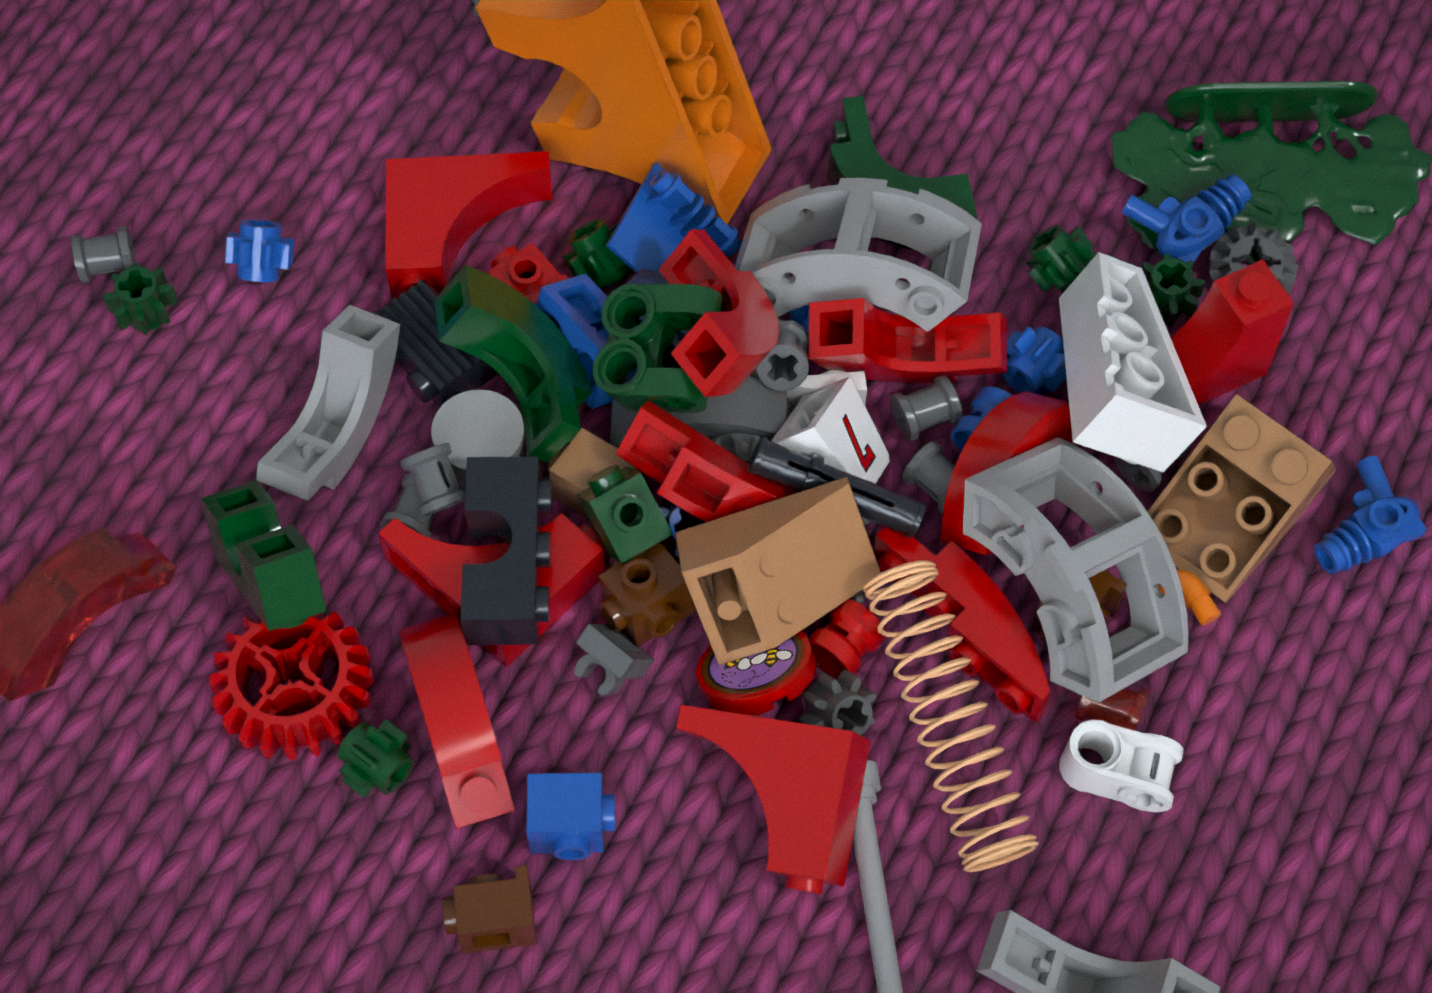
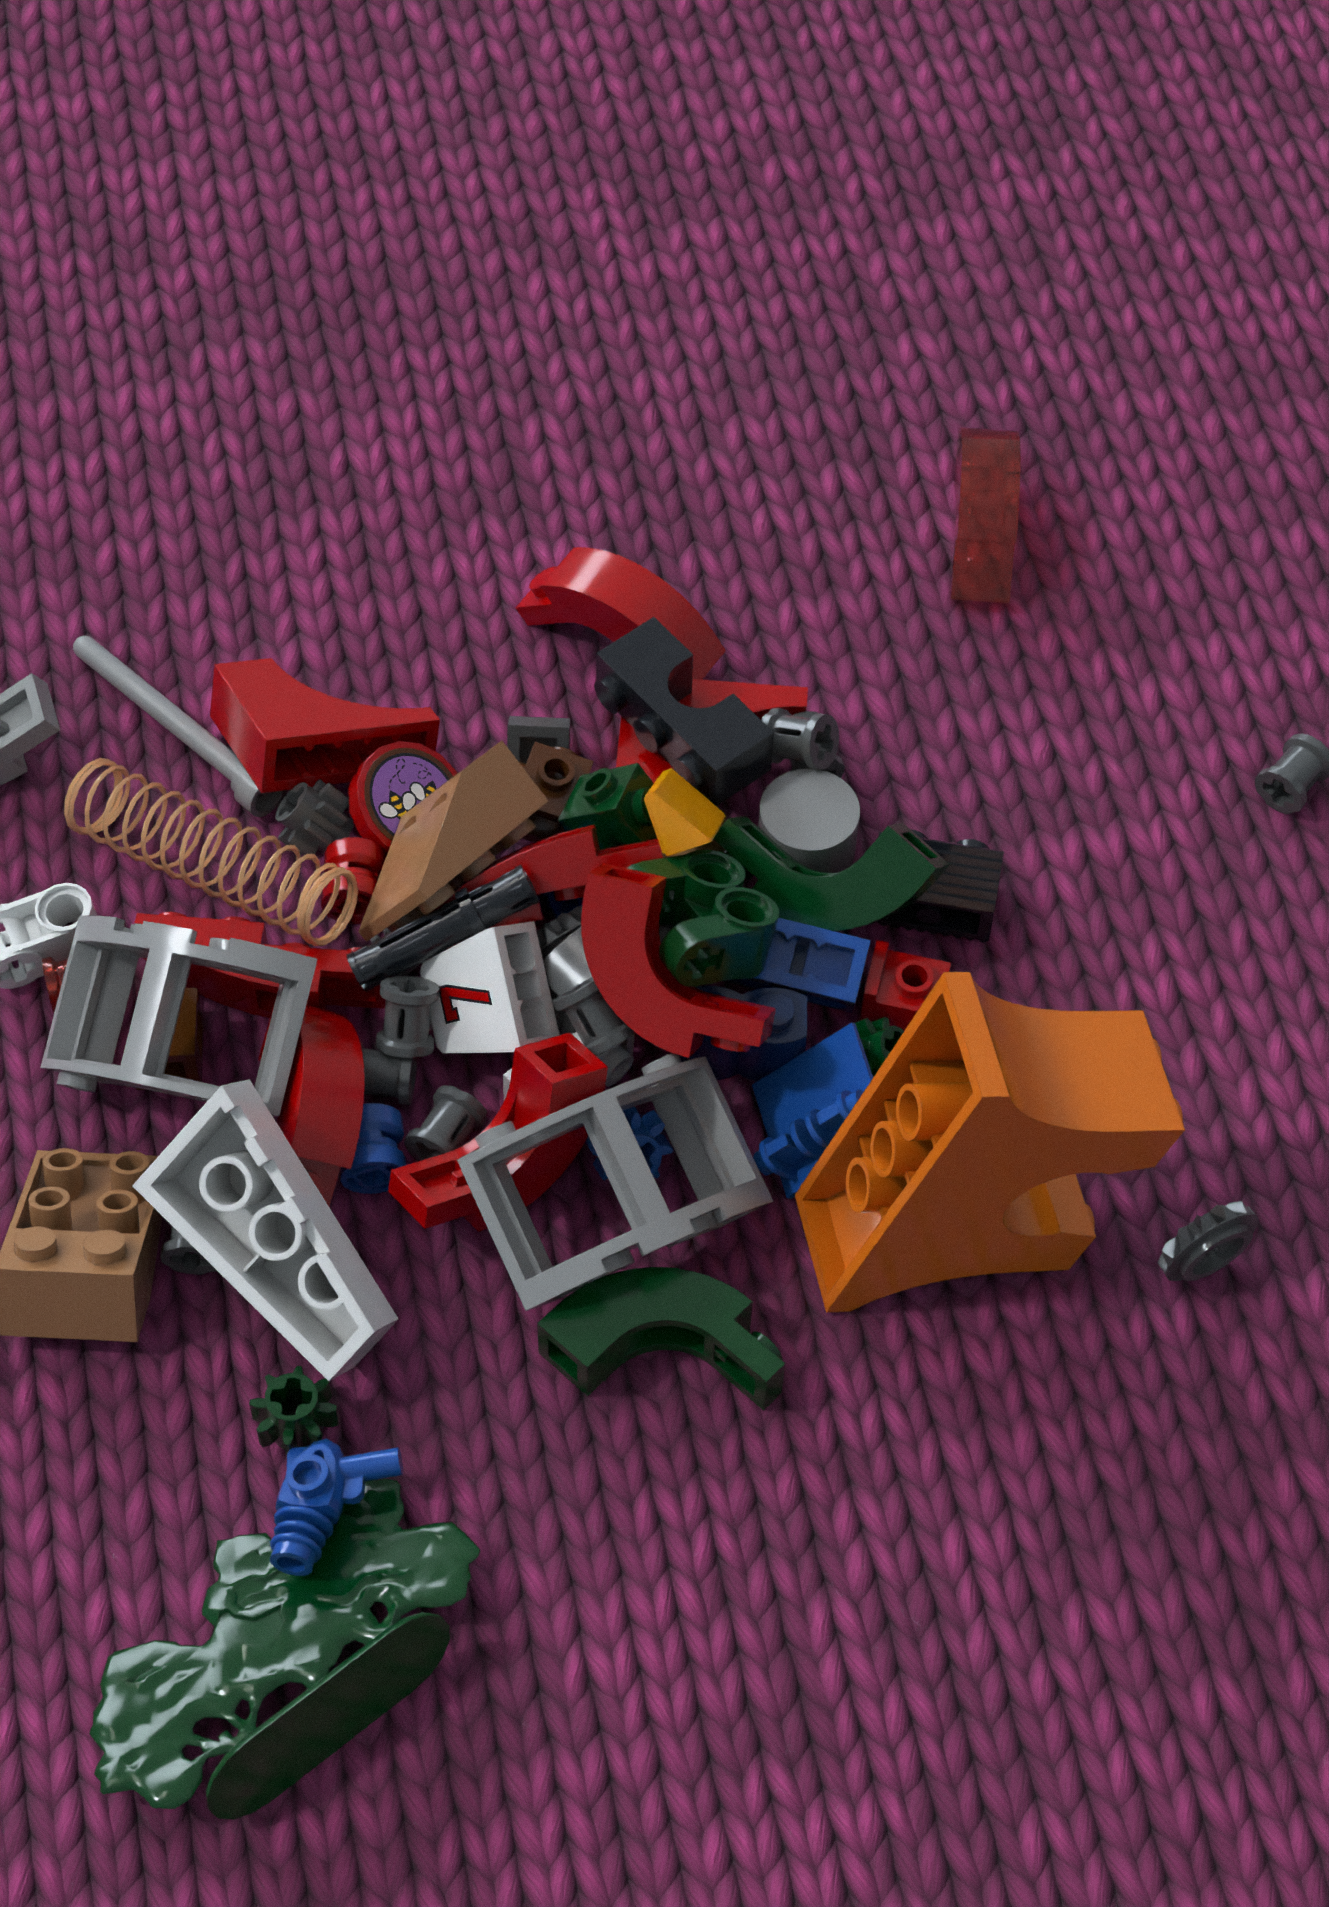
camera: 140 degrees right, 5 degrees down
dark green gear [103,263,178,335] -> none
dark green arch [201,480,327,631] -> none
red gear [209,611,374,762] -> none
blue gear [224,219,294,282] -> none
light grey arch [256,305,400,501] -> none
dark green gear [337,719,414,798] -> none
red arch [385,151,553,299] -> none
reddish brown brick [442,865,537,954] -> none
blue brick [526,773,616,860] -> none
blue gear [1001,326,1067,395] -> none
dark green gear [1026,225,1096,293] -> none
orange animal [1158,569,1221,626] -> none
red arch [1171,260,1294,405] -> none
dark grey gear [1209,222,1299,294] -> none
none -> dark grey bush [375,976,439,1058]
none -> light orange slope [644,768,726,856]

